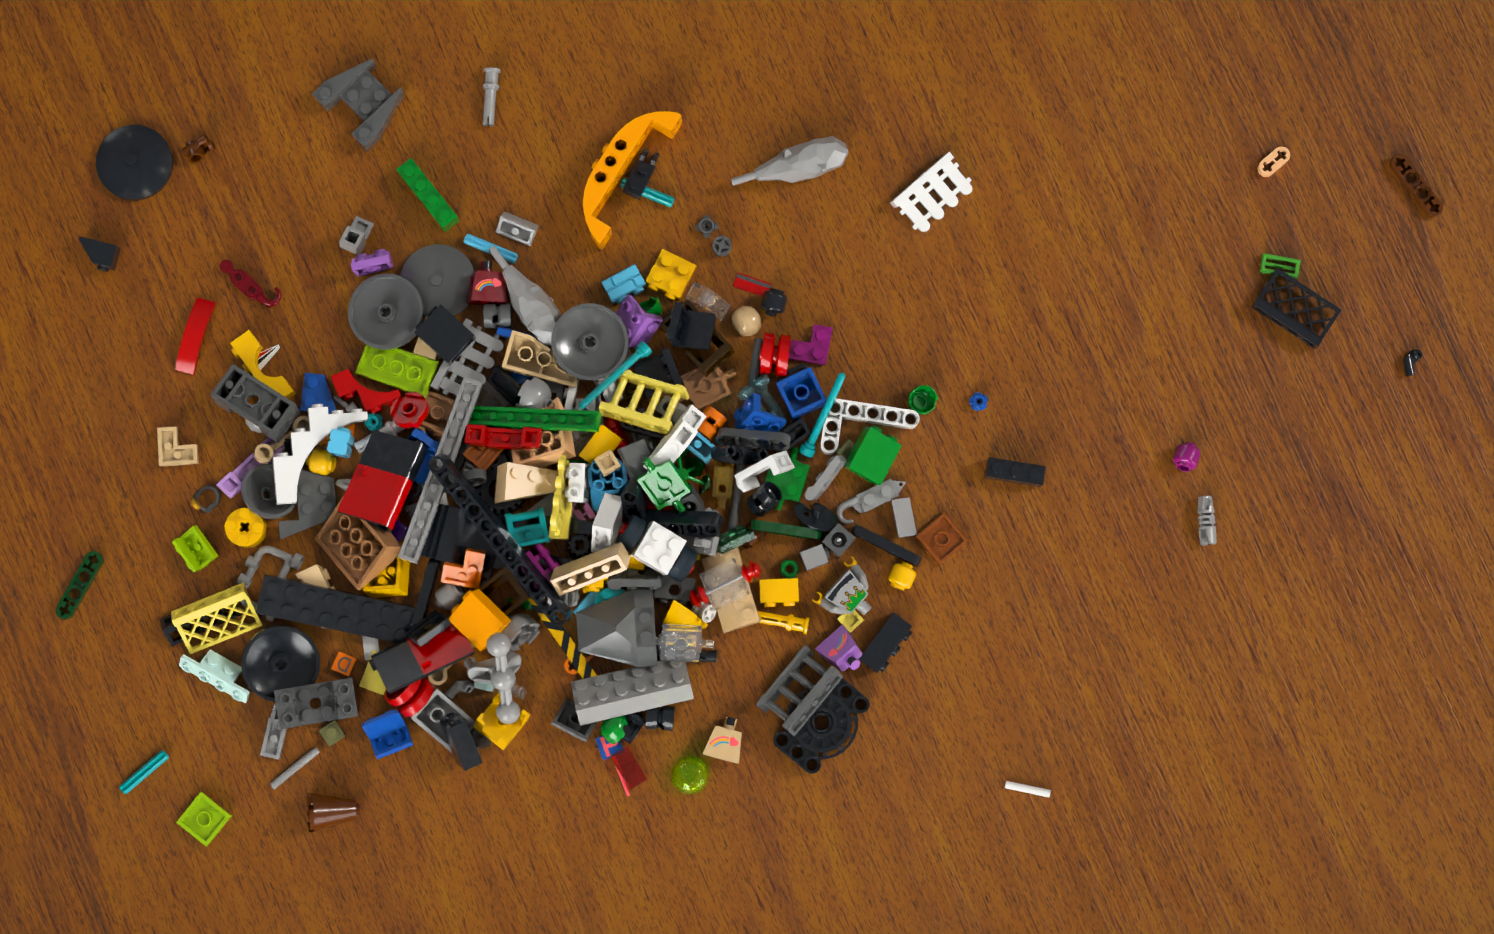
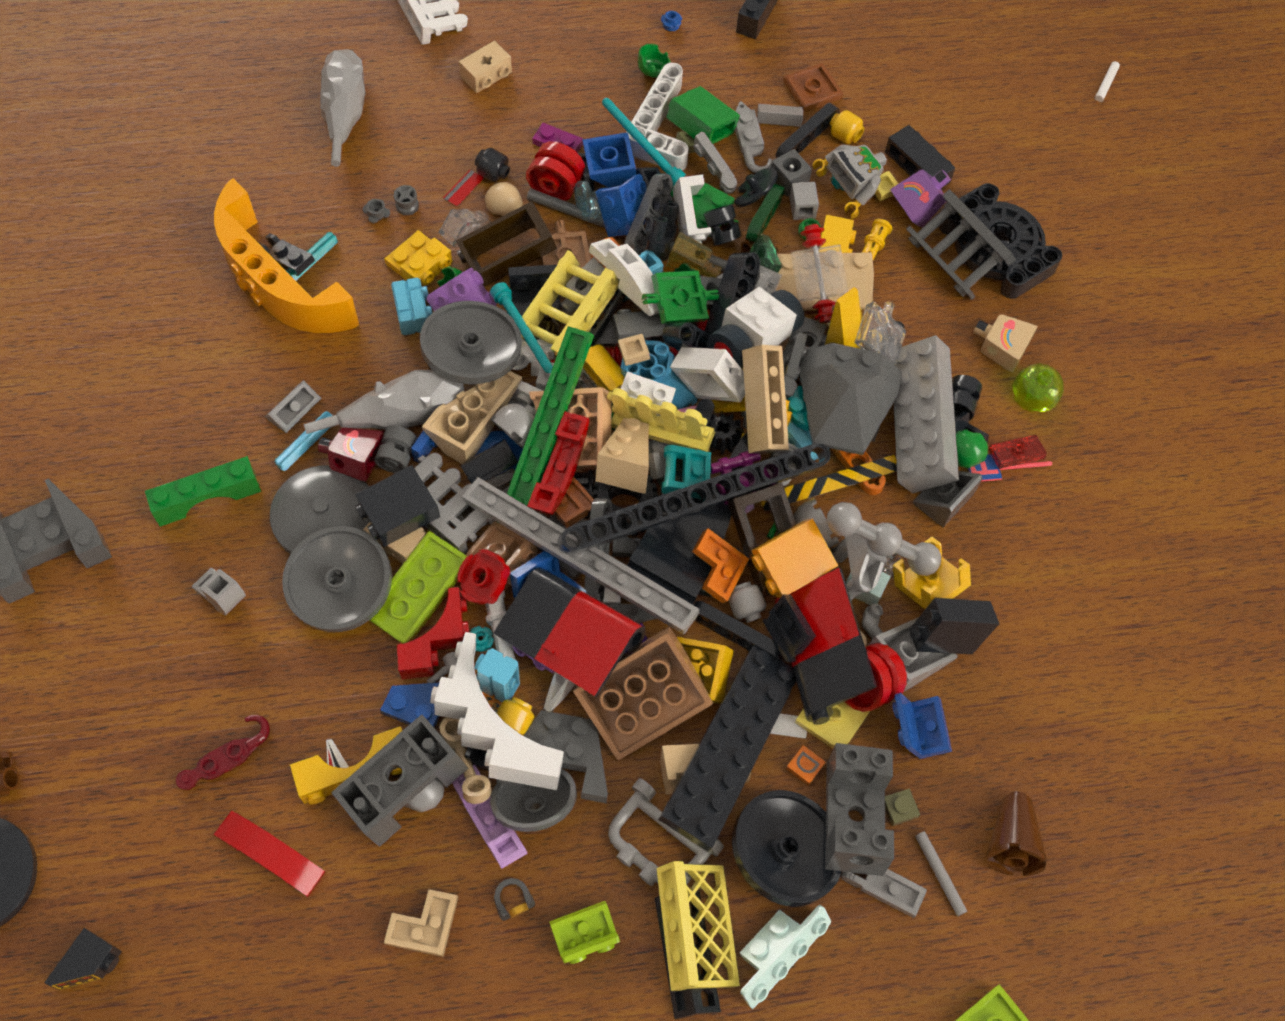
camera: 75 degrees left, 20 degrees down
yellow brick [224,508,267,548] -> none
medium lavender plate [351,249,394,277] -> none
light grey pin [482,67,501,126] -> none
black bracket [666,302,716,350] -> none
none -> tan brick [459,41,512,93]
none -> light grey tile [649,451,666,479]

